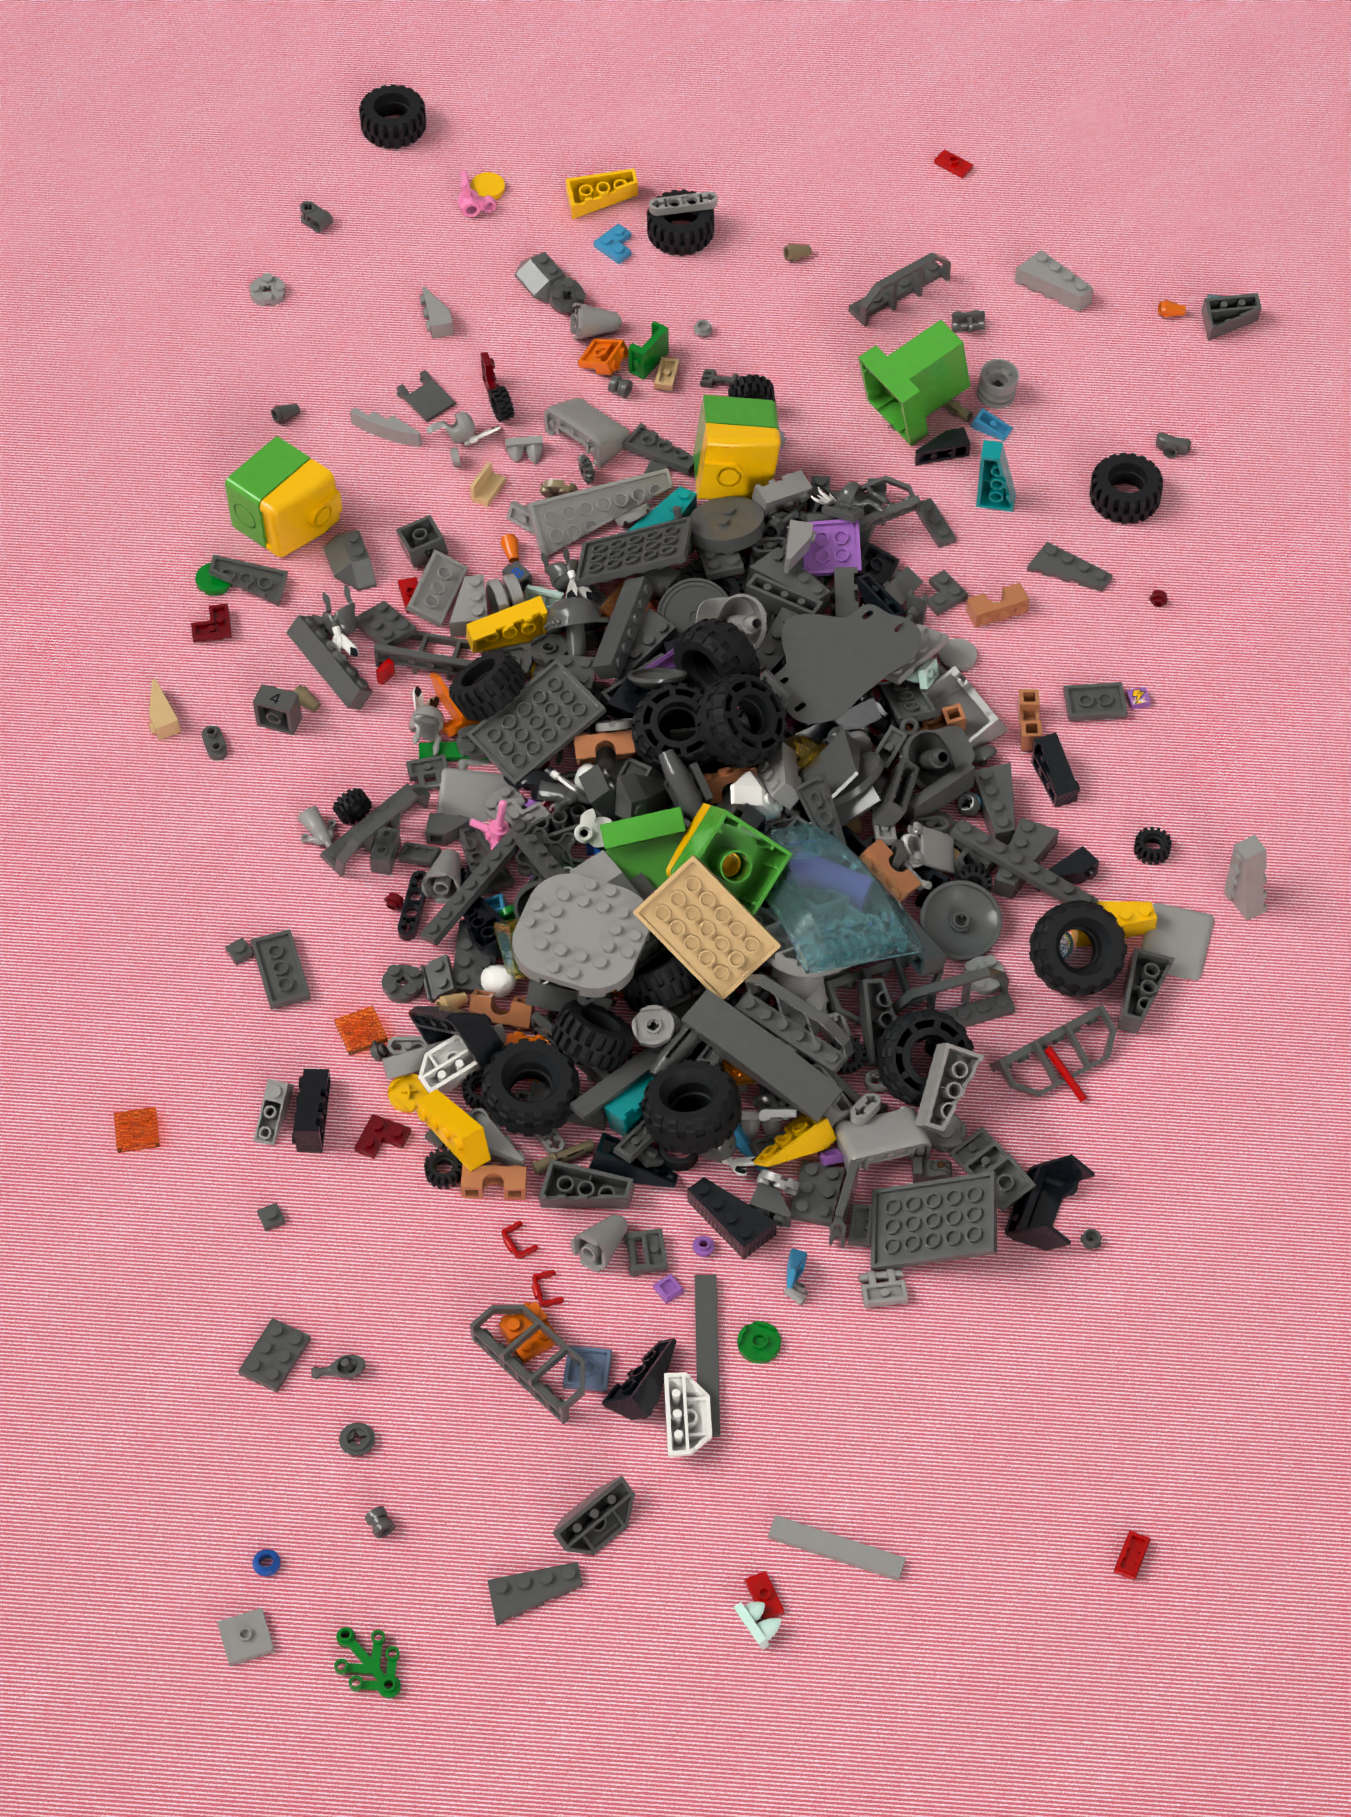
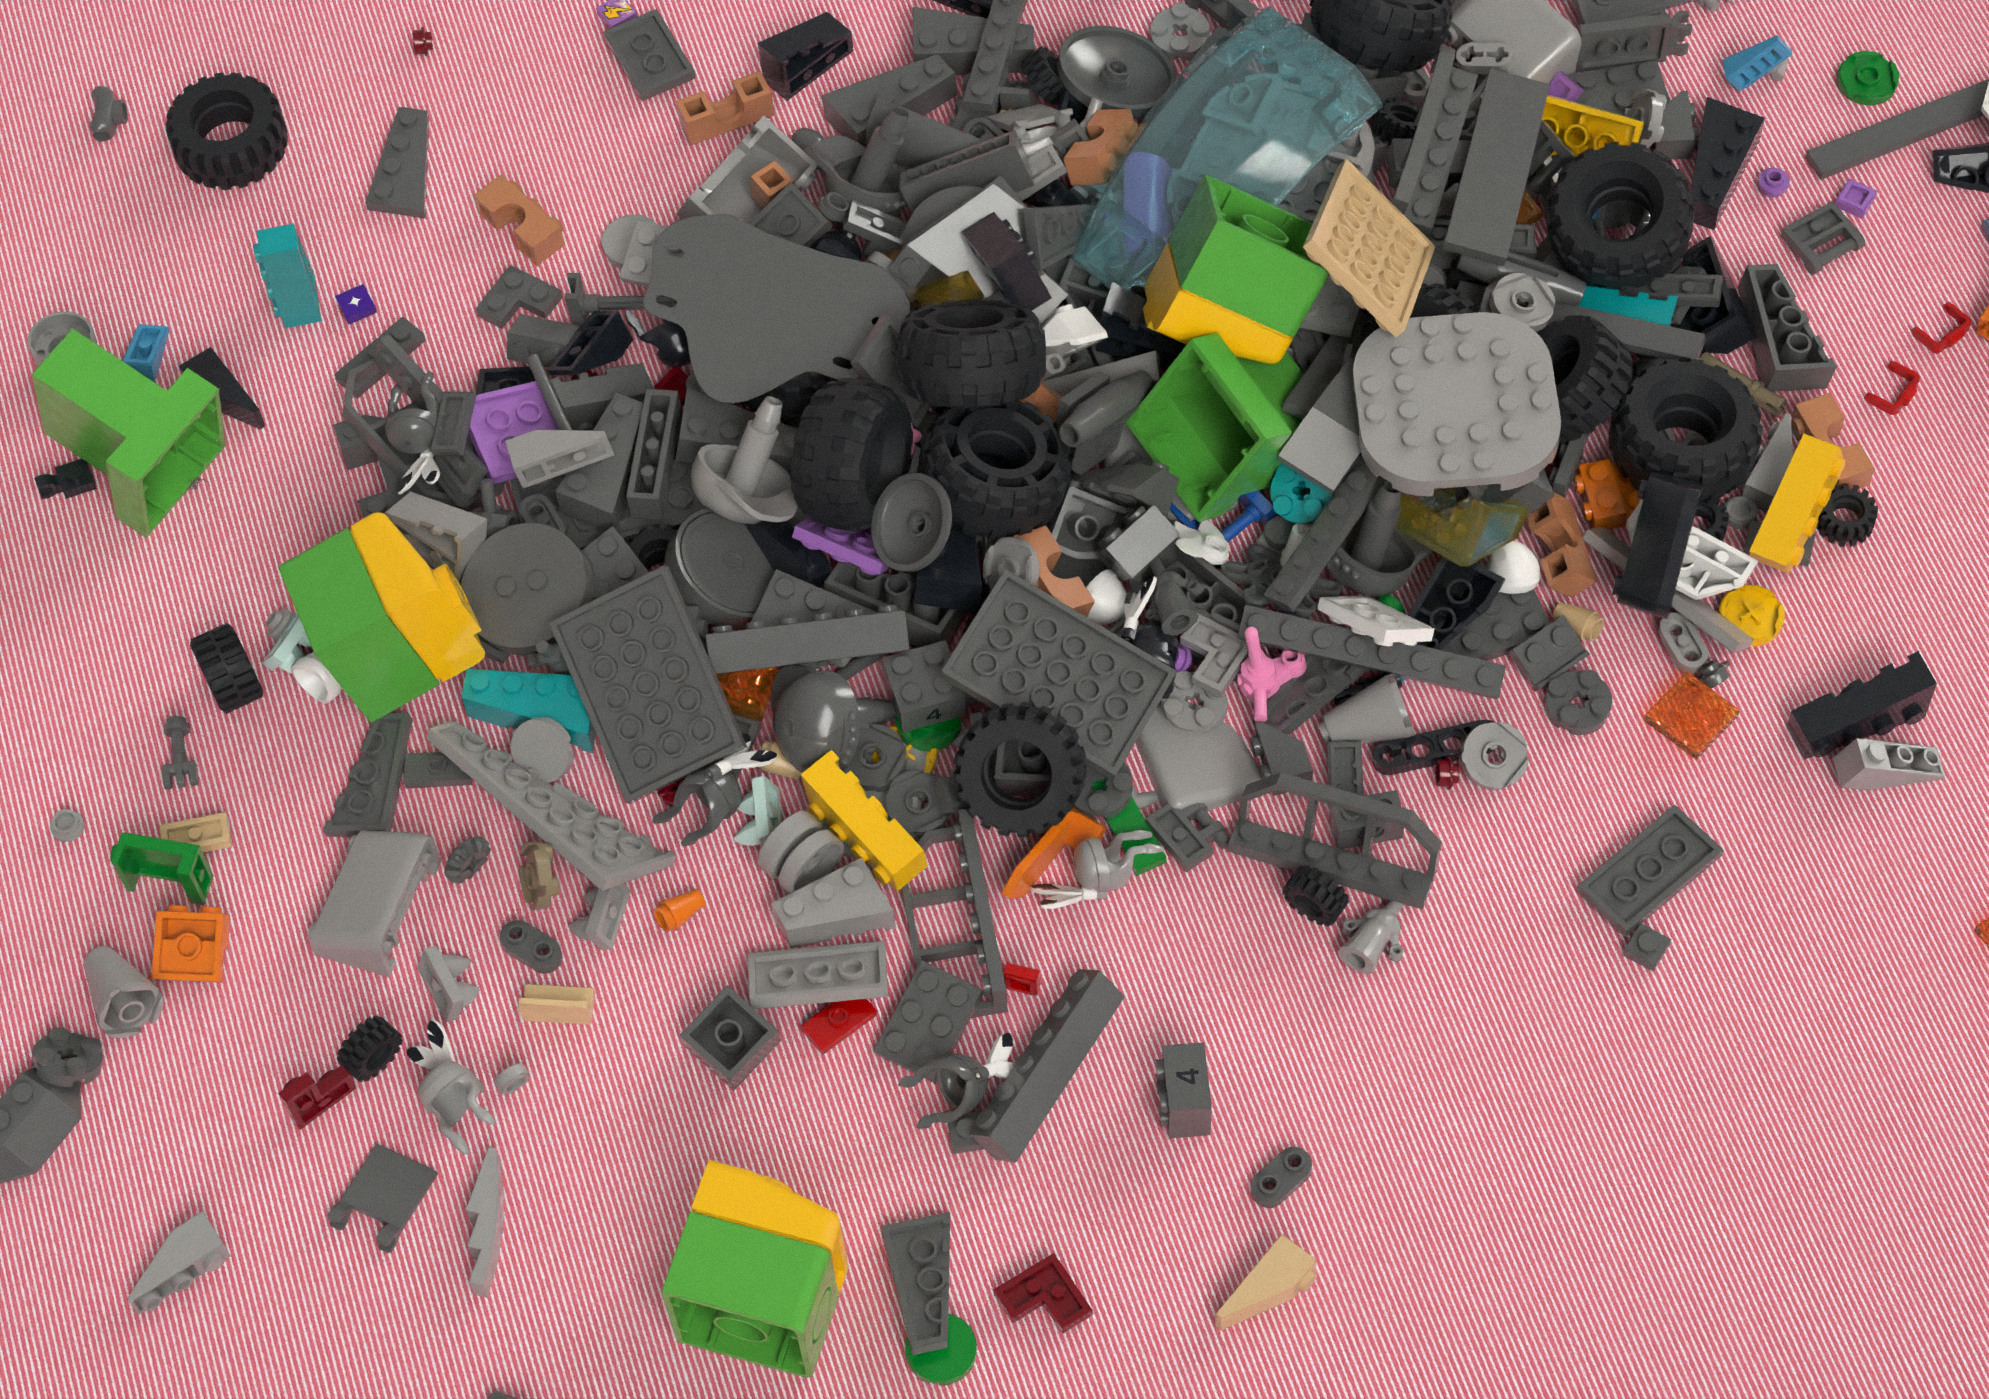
camera: 110 degrees left, 5 degrees up
dark tan cone [293,685,321,712] -> none
dark grey wedge [323,529,377,591] -> none
dark red plate [354,1114,411,1159] -> none
dark grey brick [502,561,532,592] -> none
light grey cone [571,1214,628,1272] -> none
dark grey wheel [608,375,633,398] -> none
none -> dark purple tile [335,284,377,325]
none -> dark grey plate [500,920,563,974]
none -> dark grey bar [527,354,572,430]
none -> black wedge [962,212,1052,311]
none -> white plate [1317,596,1434,646]
none -> light grey plate [1459,722,1529,790]

